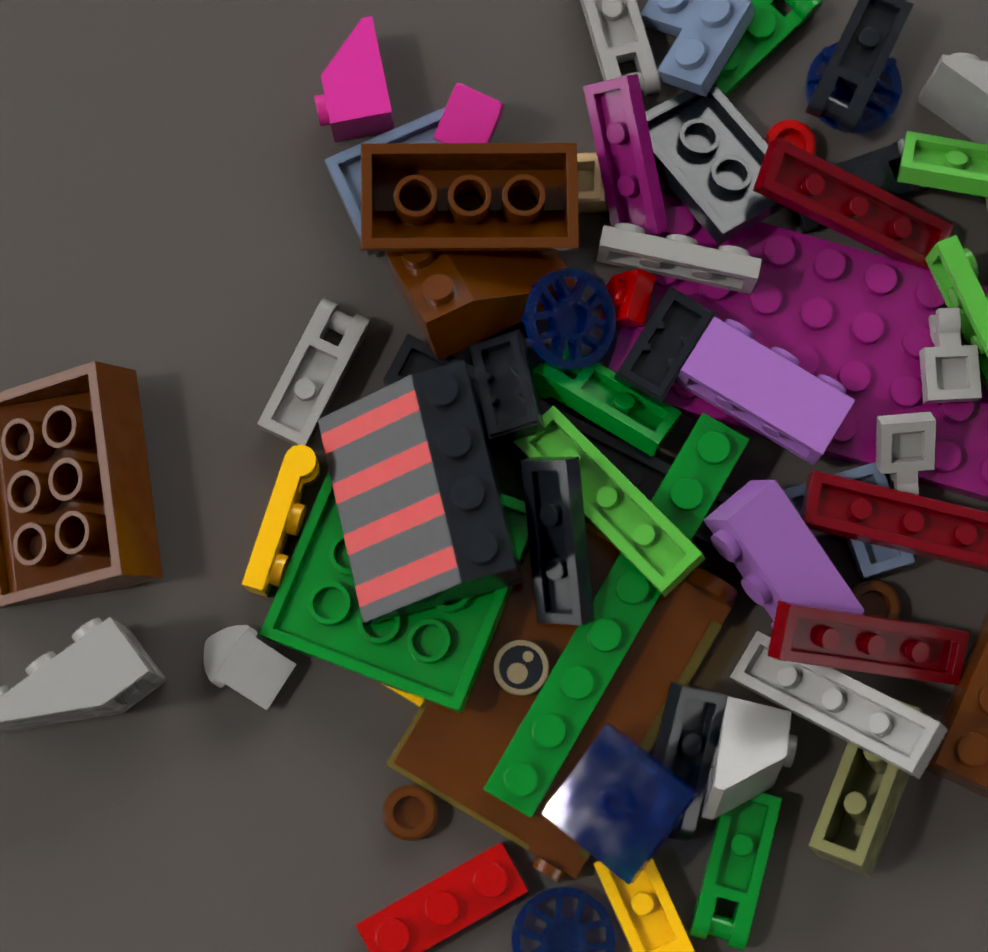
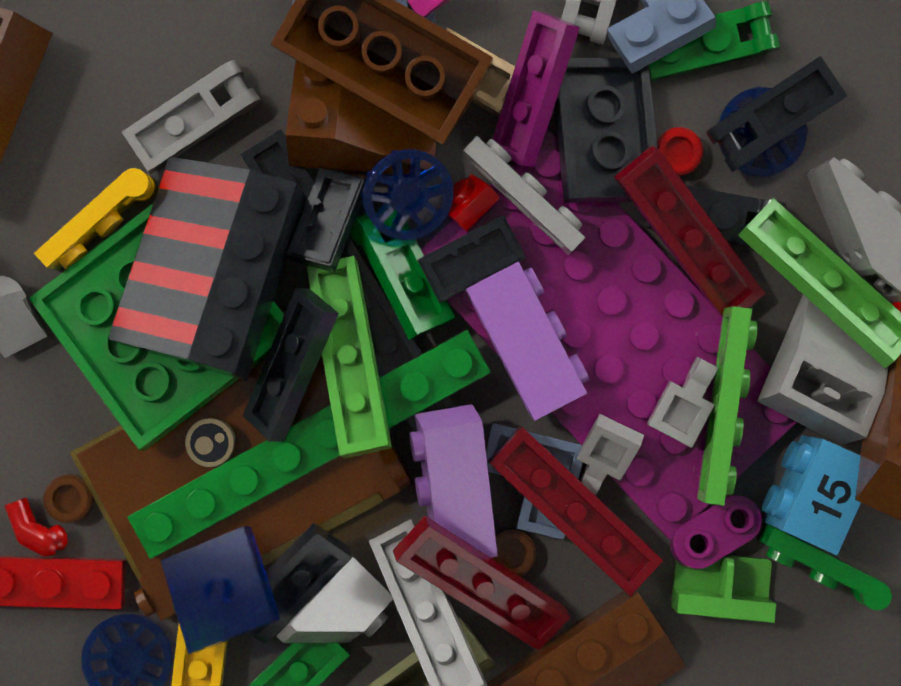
camera: 30 degrees right, 10 degrees up
none -> red arm [4,497,68,556]

